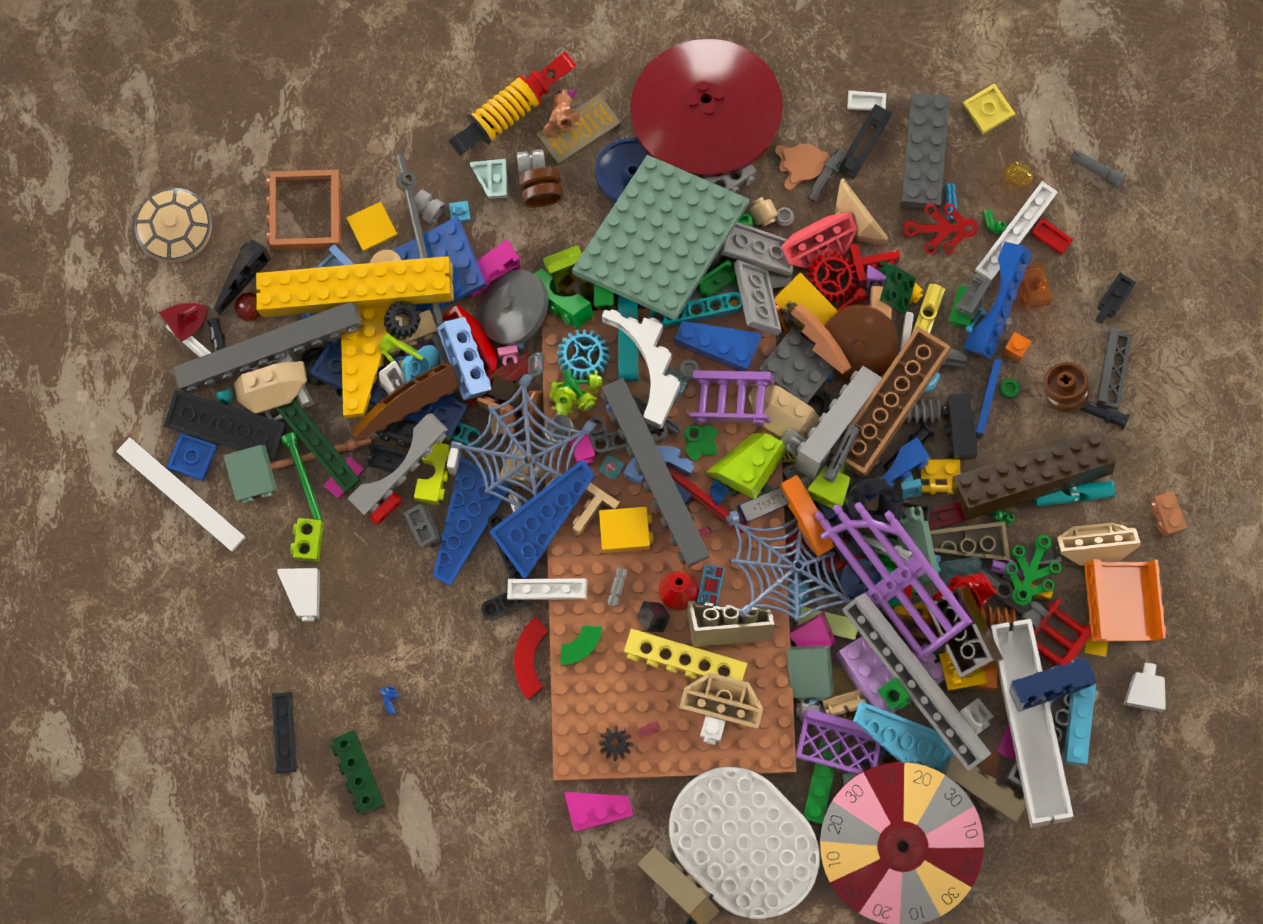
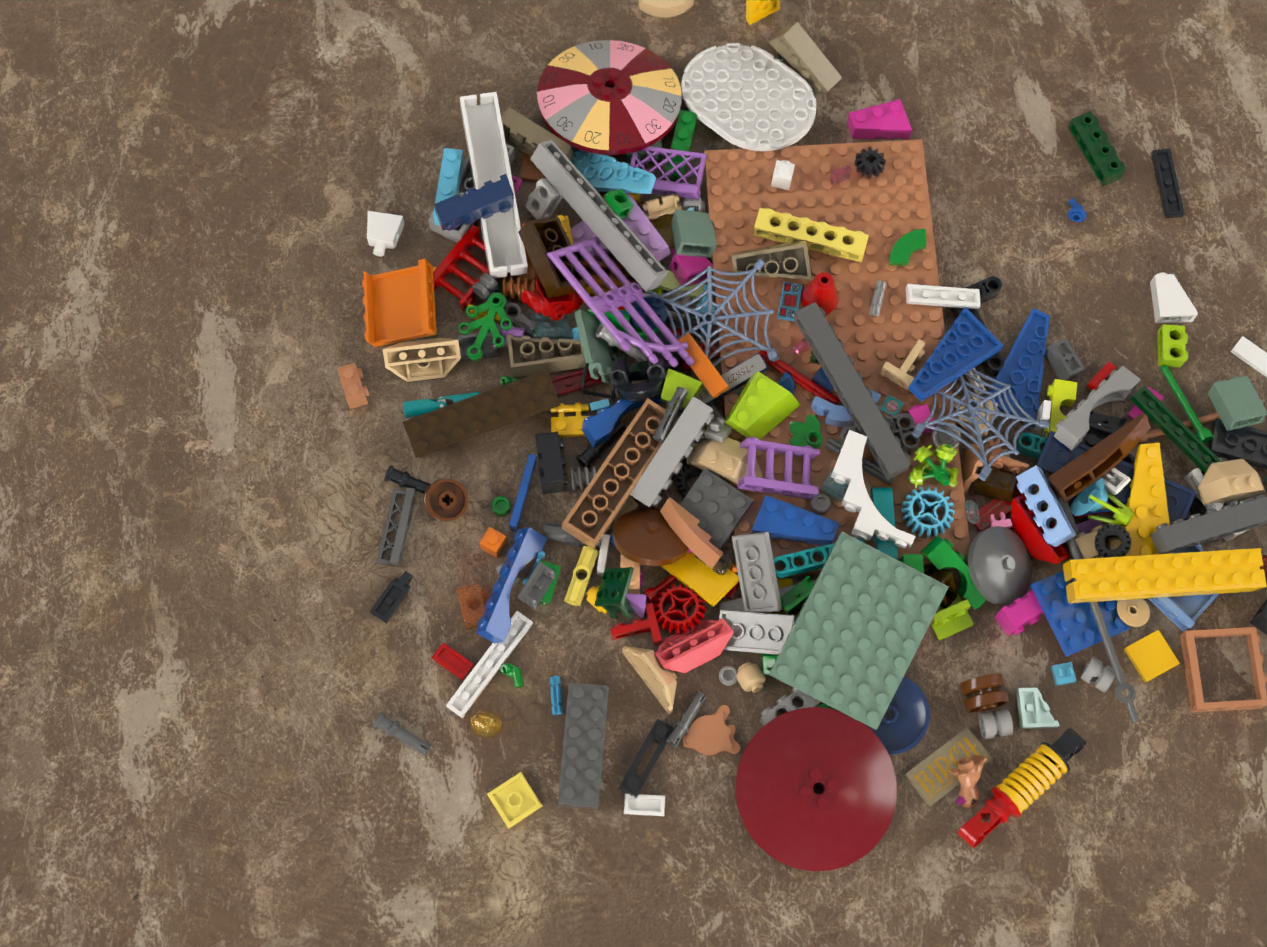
camera: 175 degrees right, 5 degrees down
red tile [514,616,548,700] -> none
yellow brick [599,507,654,553] -> none
black panel [637,601,671,633] -> none
tan wedge [679,672,763,729] -> none
red plant [903,203,978,254] -> none

